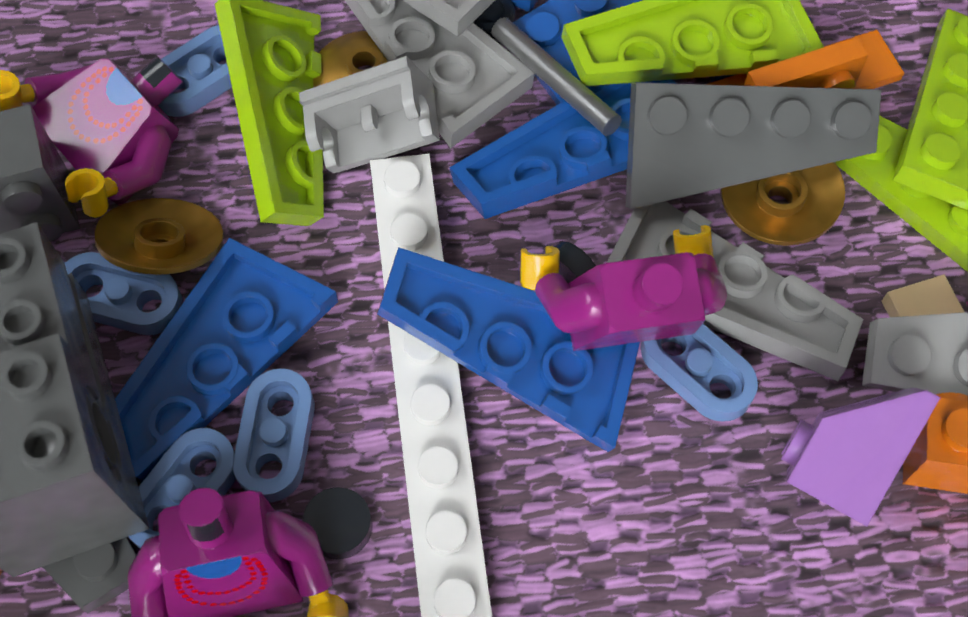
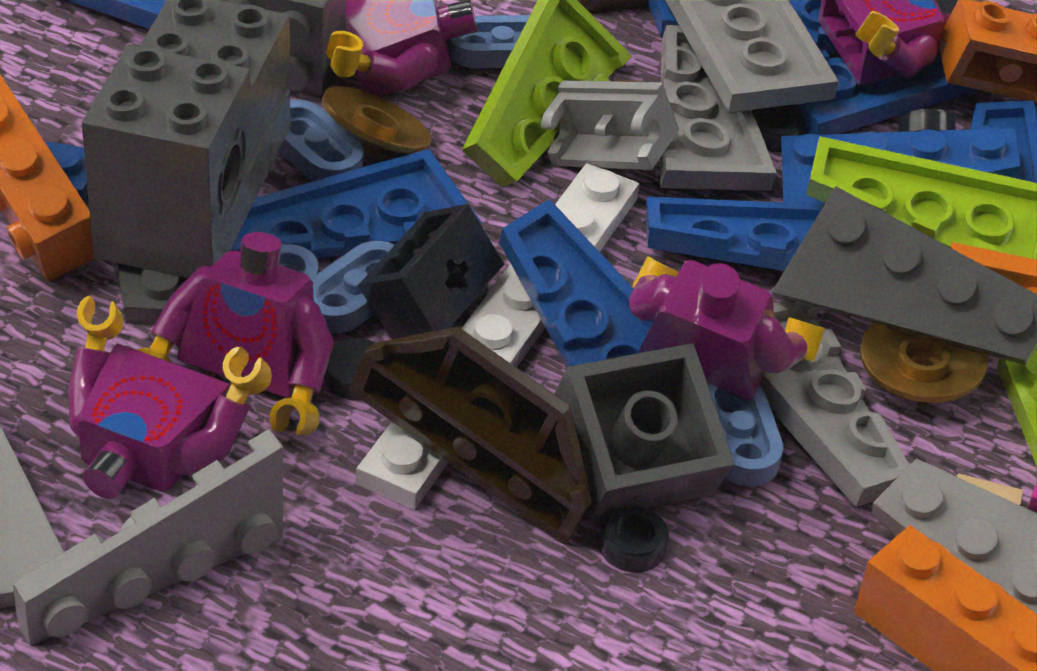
camera: 30 degrees right, 20 degrees down
flat silver bar [491,17,621,136] -> none
medium lavender slope [781,387,941,526] -> none
none -> dark brown wedge [349,326,592,545]
none -> black brick [357,204,504,339]
none -> dark grey brick [554,343,735,521]
none -> black tile [599,506,669,573]

